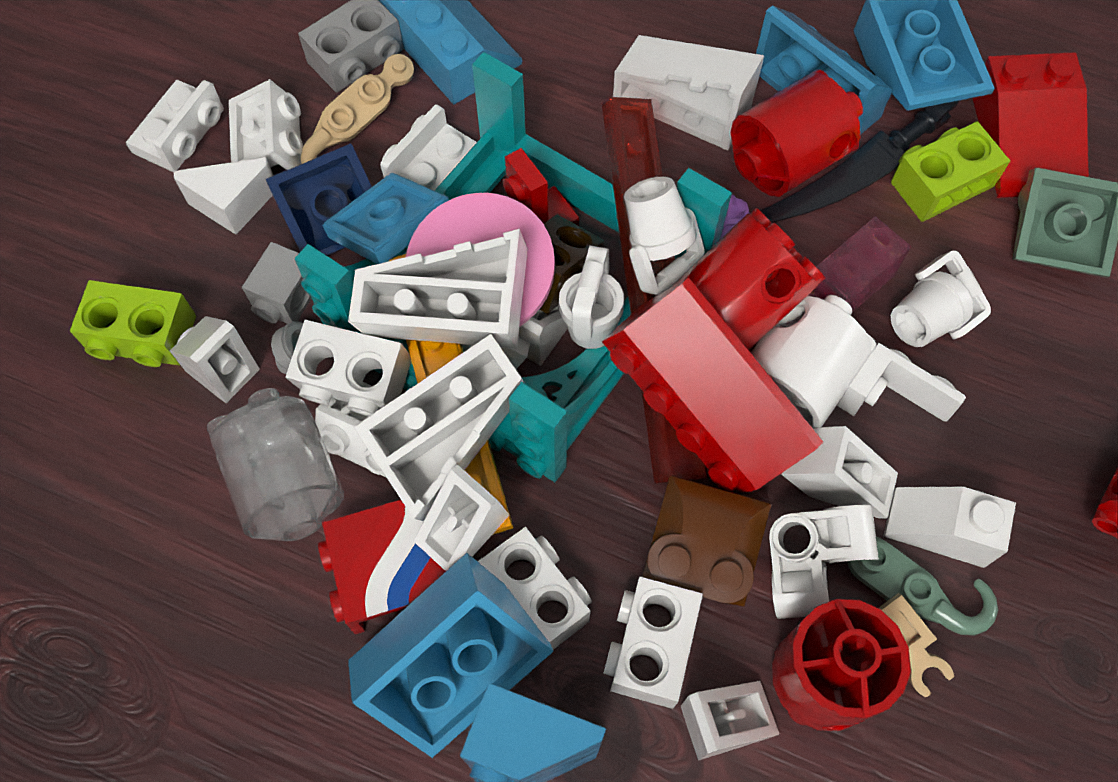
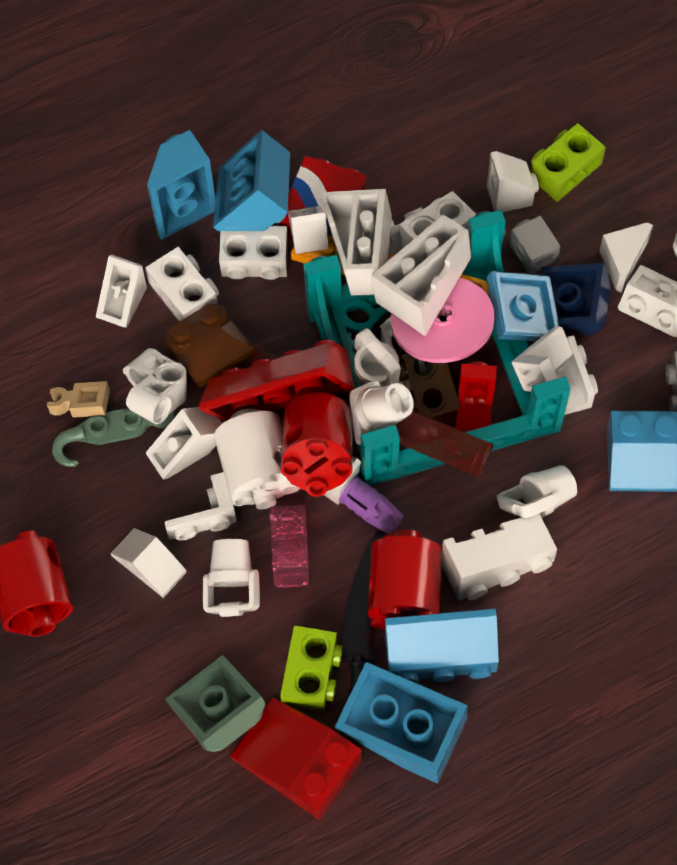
camera: 130 degrees right, 0 degrees up
clear cylinder [207,388,344,541] -> none
tan piece [300,54,414,164] -> none
red cylinder [772,599,911,731] -> none
white slope [883,487,1016,568] -> none
none -> white slope [110,528,187,598]
none -> white piece [497,465,577,518]
none -> white bracket [511,326,573,392]

